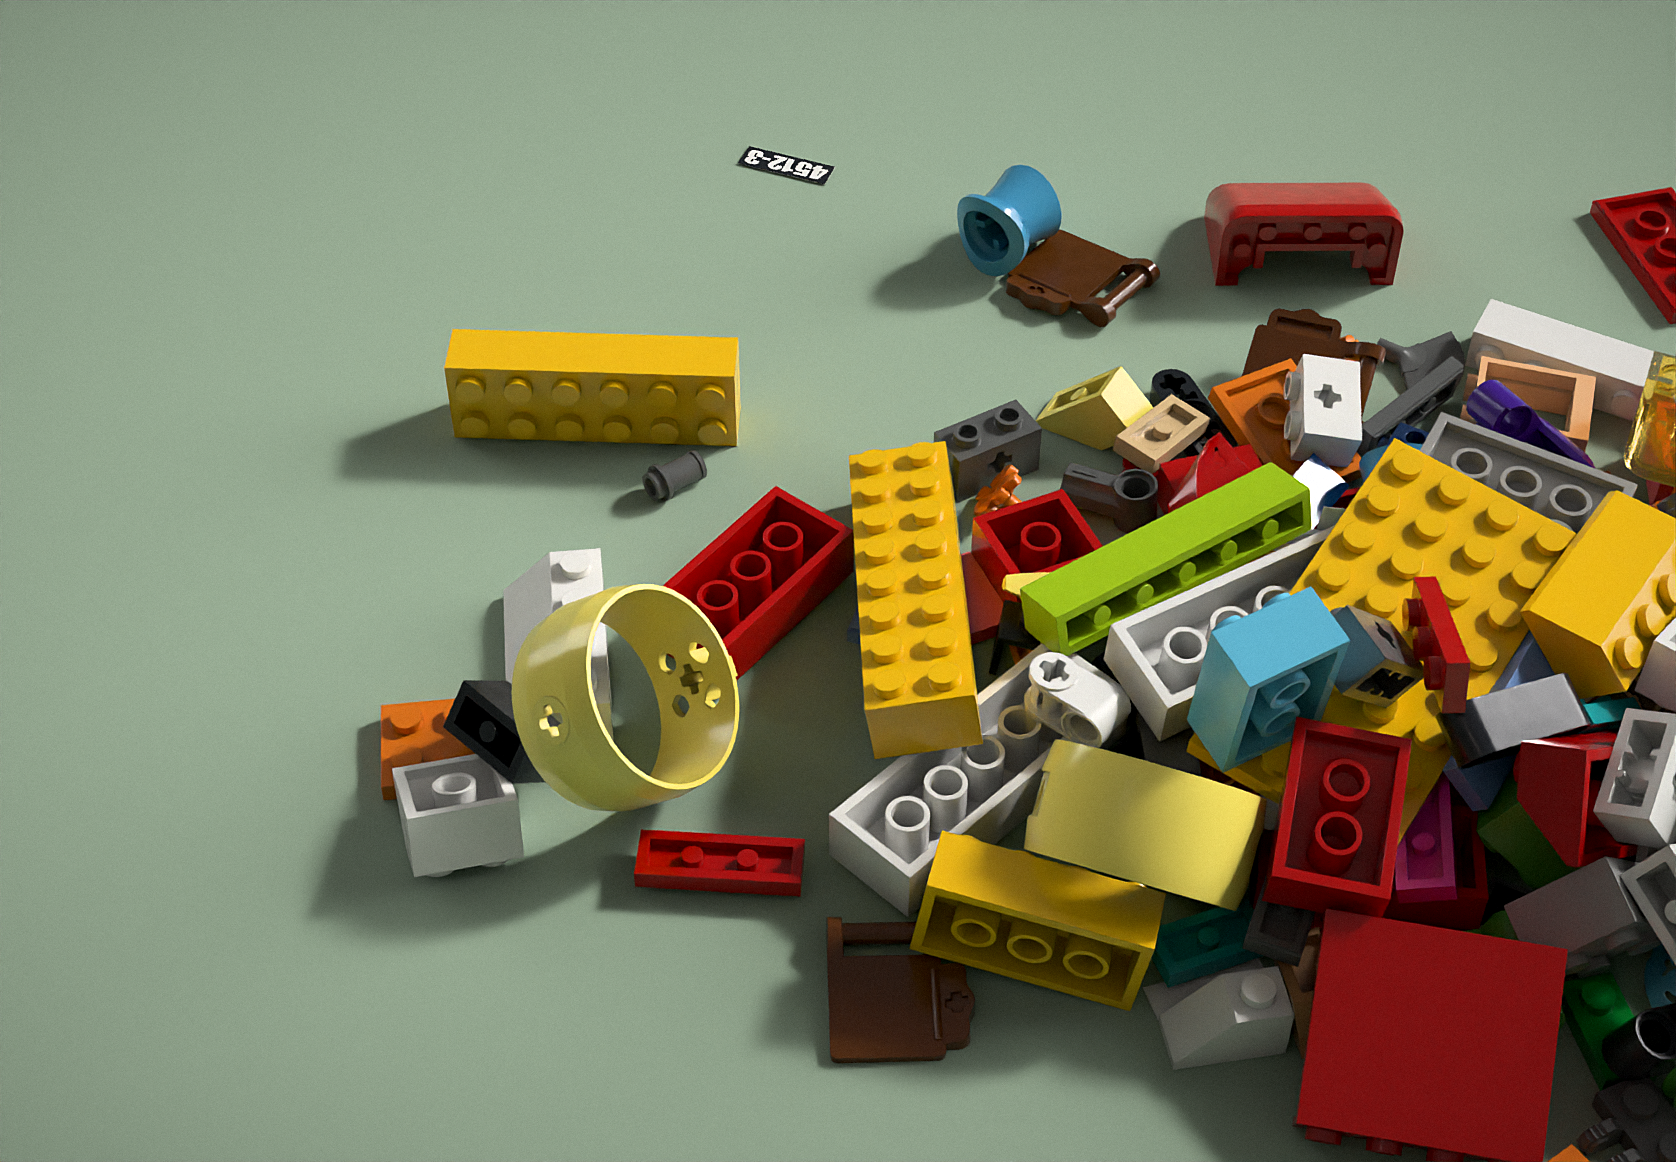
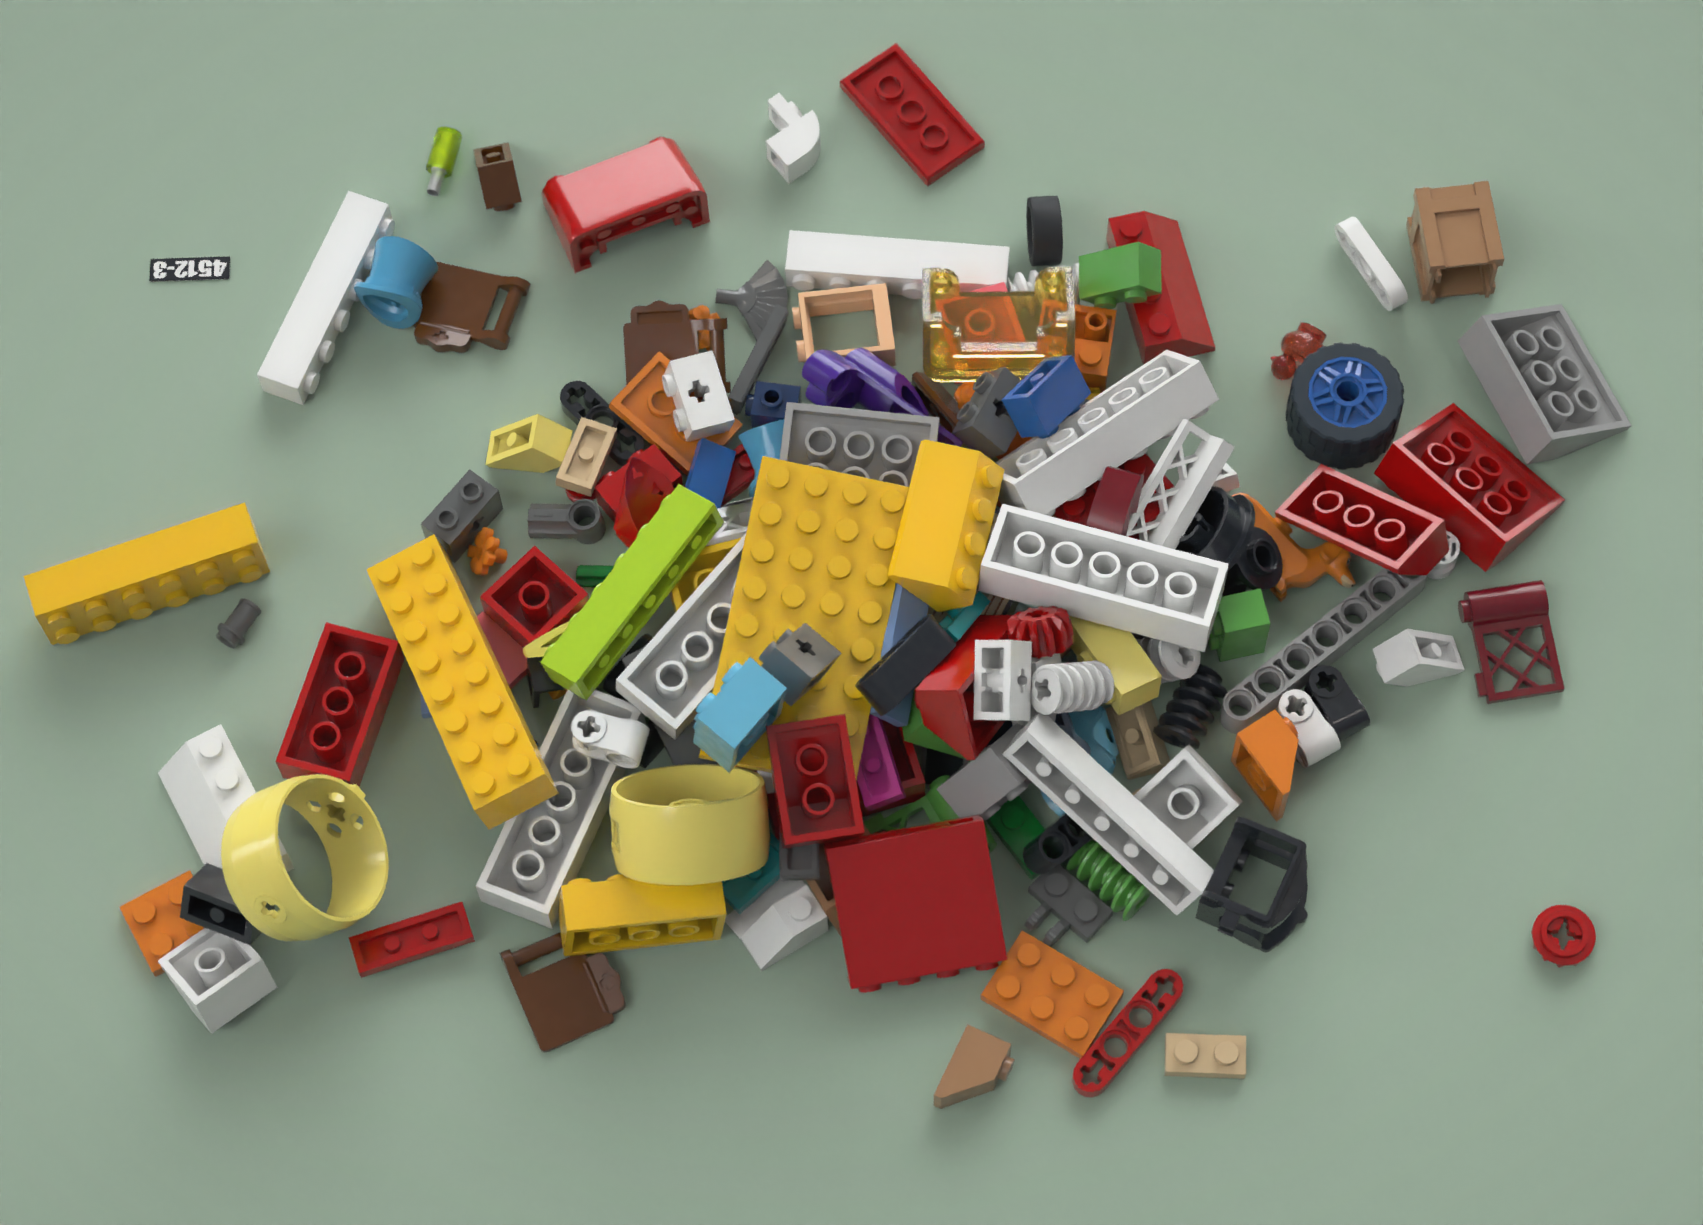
camera: 20 degrees left, 20 degrees up
red plate [1402,576,1471,713] -> none
none -> white brick [257,191,395,405]
none -> clear neon green piece [426,127,463,196]
none -> reddish brown slope [473,142,522,211]
none -> white brick [766,93,821,184]

